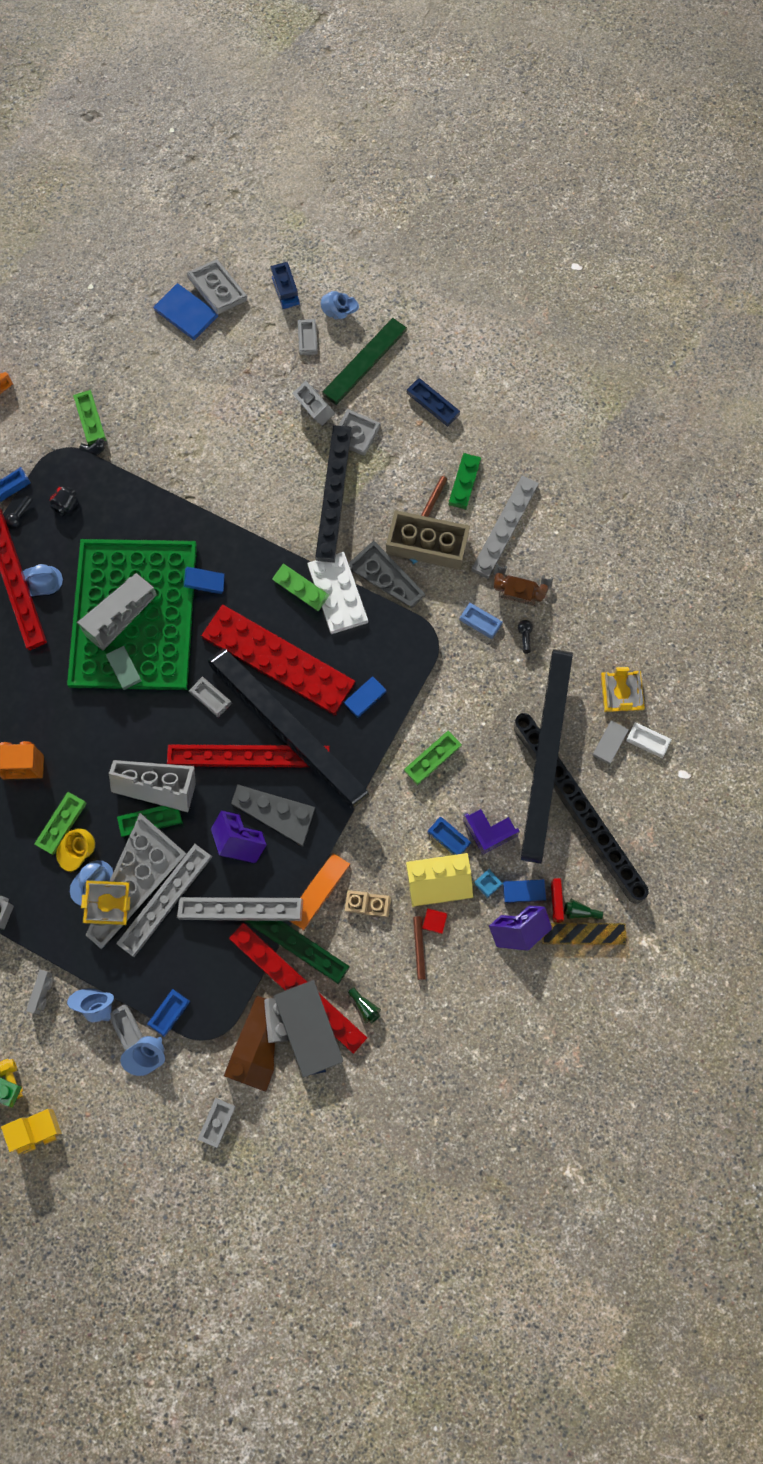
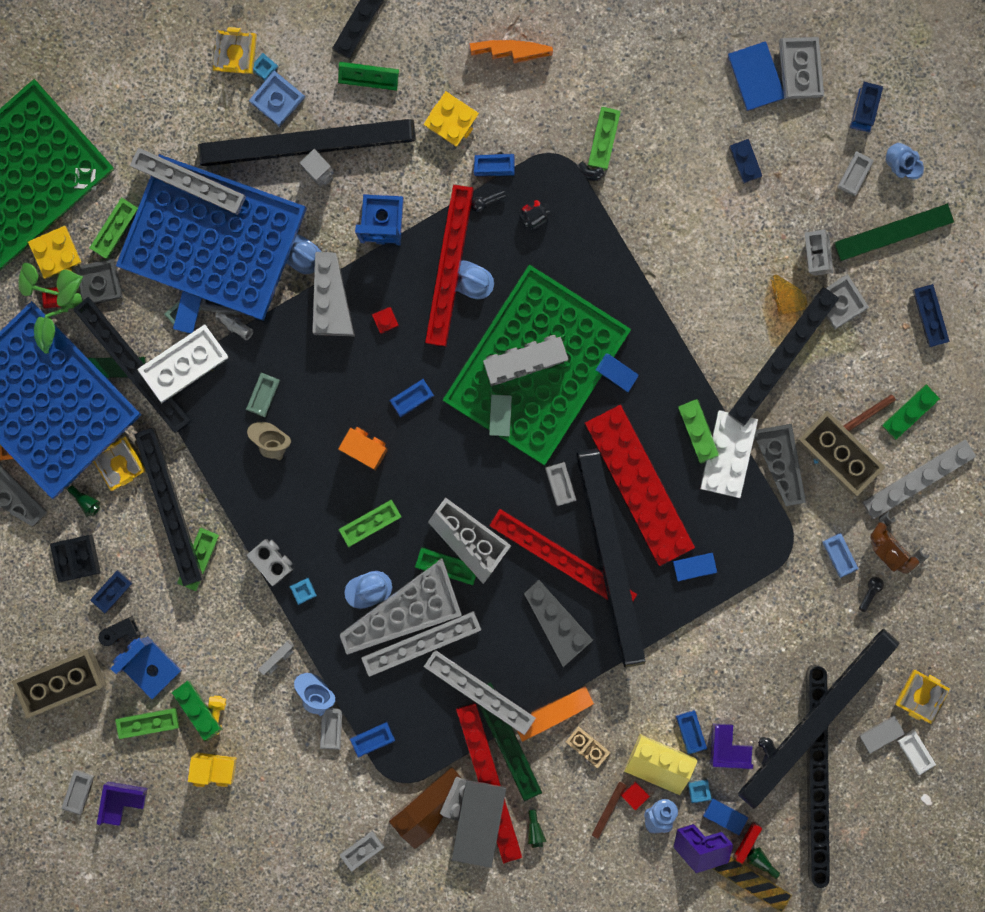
camera: 30 degrees right, 15 degrees up
yellow cap [56,829,95,871] -> none
piece [81,880,131,925] -> none
medium blue piece [120,1036,165,1076] -> none
dark purple panel [211,810,267,863] -> none
bright green plate [404,730,462,786] -> none
none -> dark azure tile [290,578,317,605]
none -> blue tile [389,379,434,418]
none -> medium blue head [644,799,678,834]
none -> dark blue plate [729,139,762,184]
none -> black arm [758,737,776,764]
none -> clear yellow slope [770,275,807,316]

